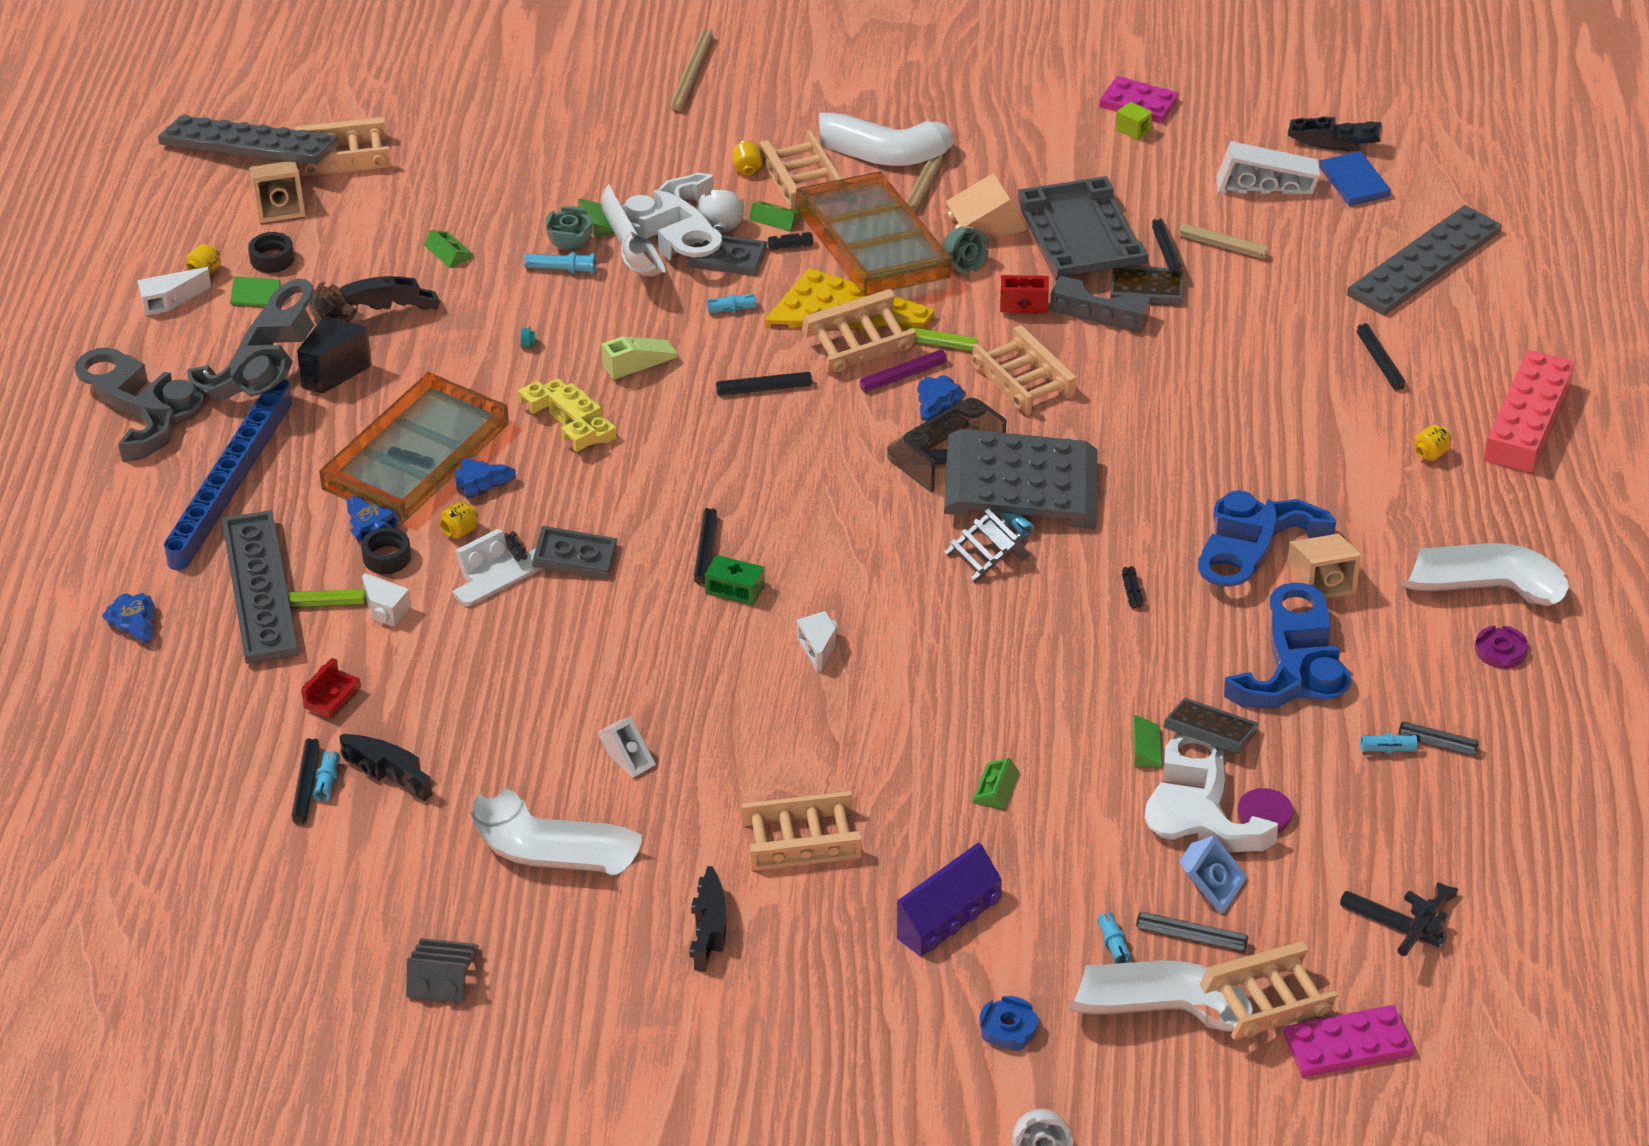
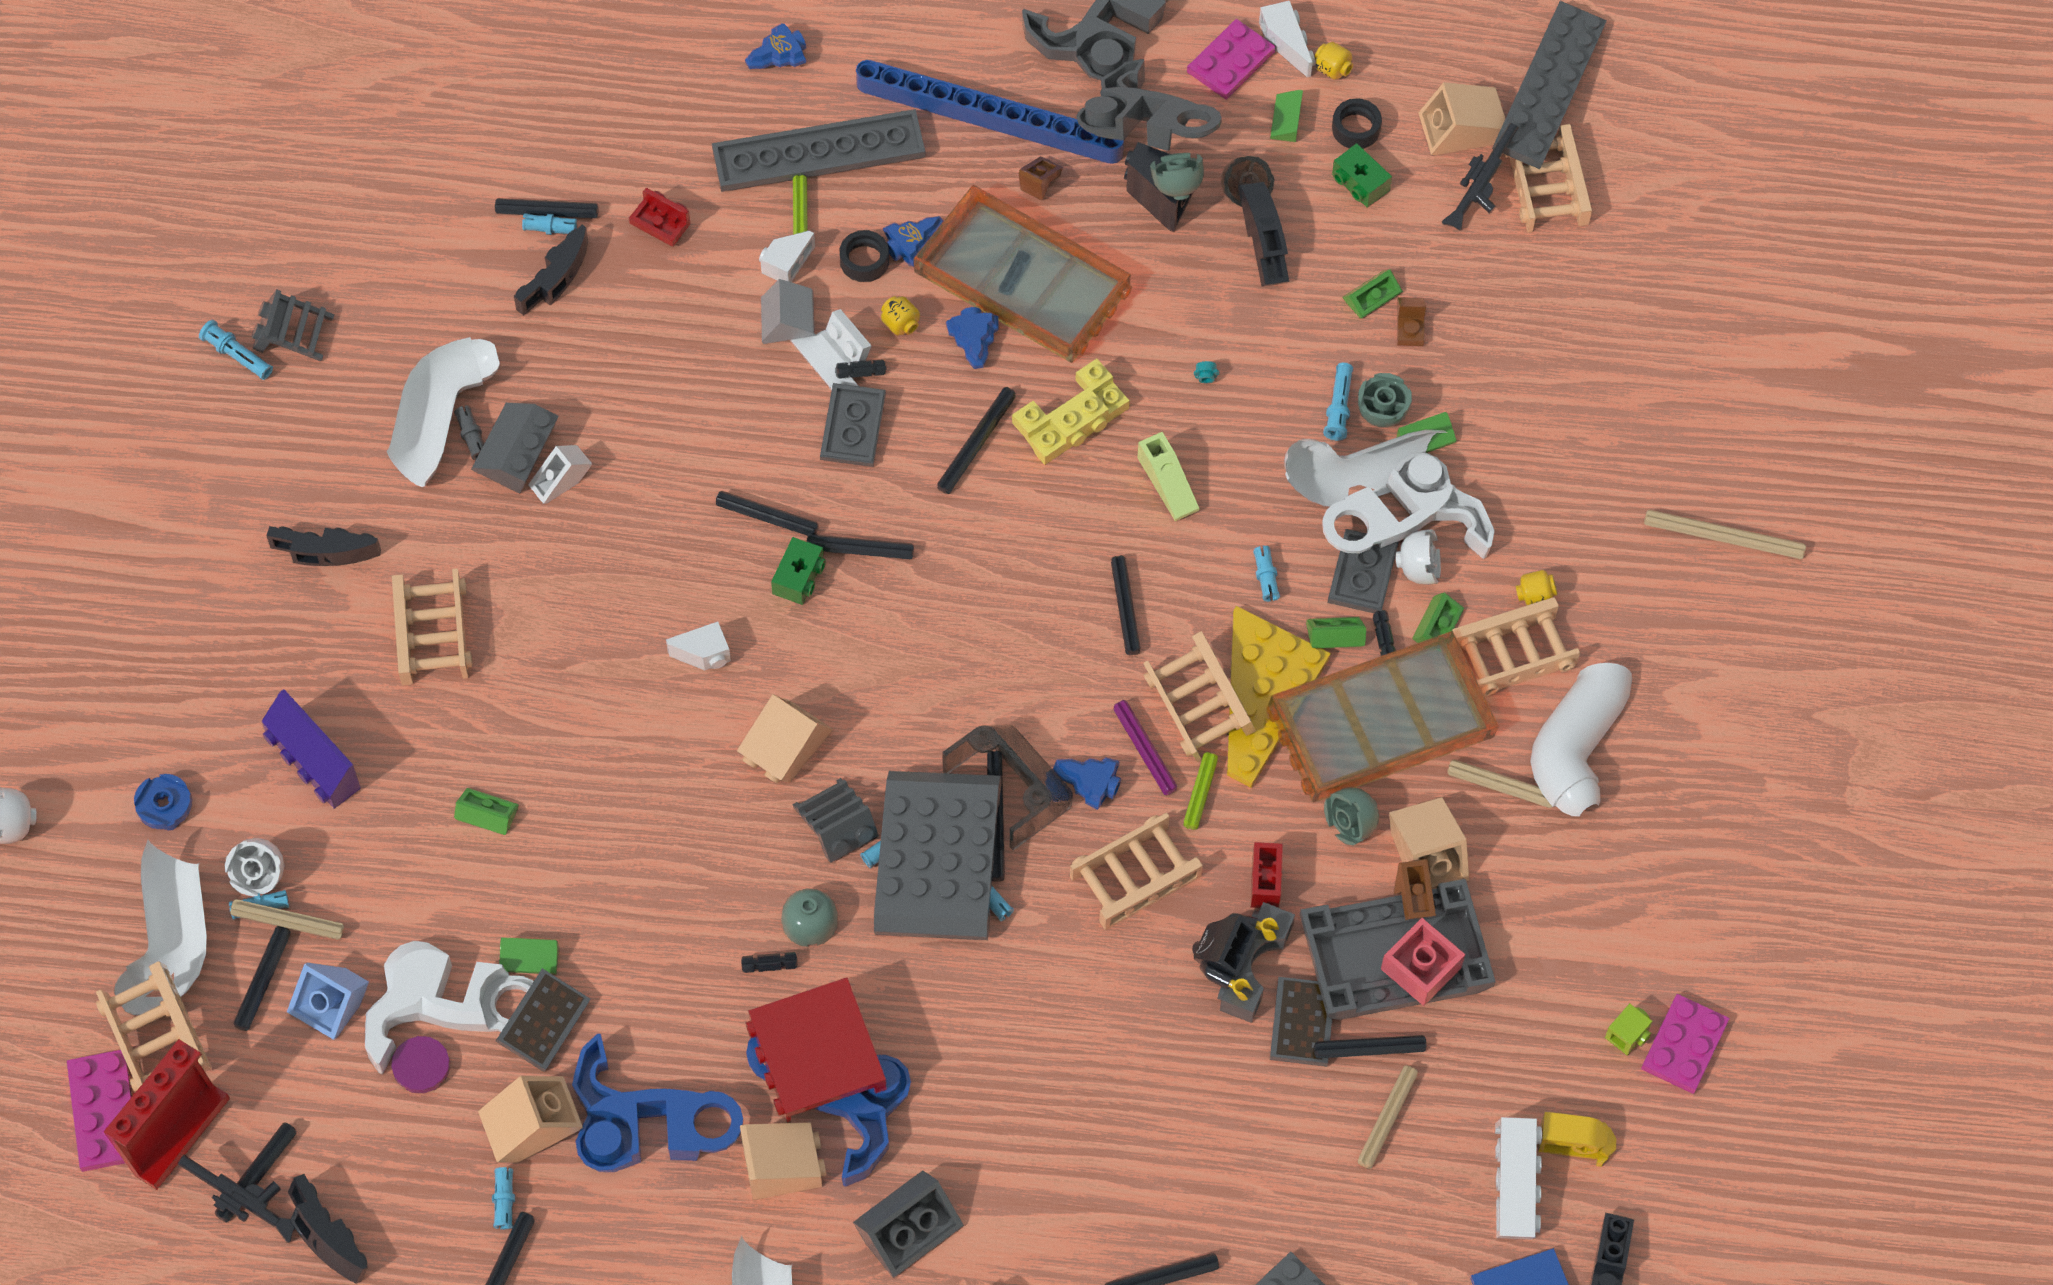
camera: 90 degrees right, 20 degrees up
none -> red panel [104,1039,230,1190]
none -> medium azure pin [199,320,273,380]
none -> white cylinder [225,838,285,897]
none -> tan axle [230,899,344,940]
none -> black slope [288,1174,368,1284]
none -> dark grey pin [454,405,484,460]
none -> dark grey slope [471,402,559,494]
none -> light nougat slope [478,1076,583,1163]
none -> black axle [716,491,819,536]
none -> light nougat slope [737,694,833,783]
none -> red panel [745,977,887,1123]
none -> light grey slope [761,279,814,344]
none -> sand green cylinder [781,888,838,947]
none -> dark grey slope [853,1170,964,1278]
none -> black axle [937,387,1016,494]
none -> dark orange slope [1018,156,1063,200]
none -> sand green cylinder [1150,153,1204,200]
none -> dark pink plate [1187,19,1276,100]
none -> black torso [1192,913,1279,1001]
none -> bright green slope [1306,617,1366,648]
none -> green brick [1332,143,1392,208]
none -> coral brick [1381,918,1465,1006]
none -> dark orange slope [1394,859,1436,920]
none -> dark orange slope [1397,297,1426,346]
none -> black piece [1442,122,1519,231]
none -> yellow piece [1538,1112,1617,1167]

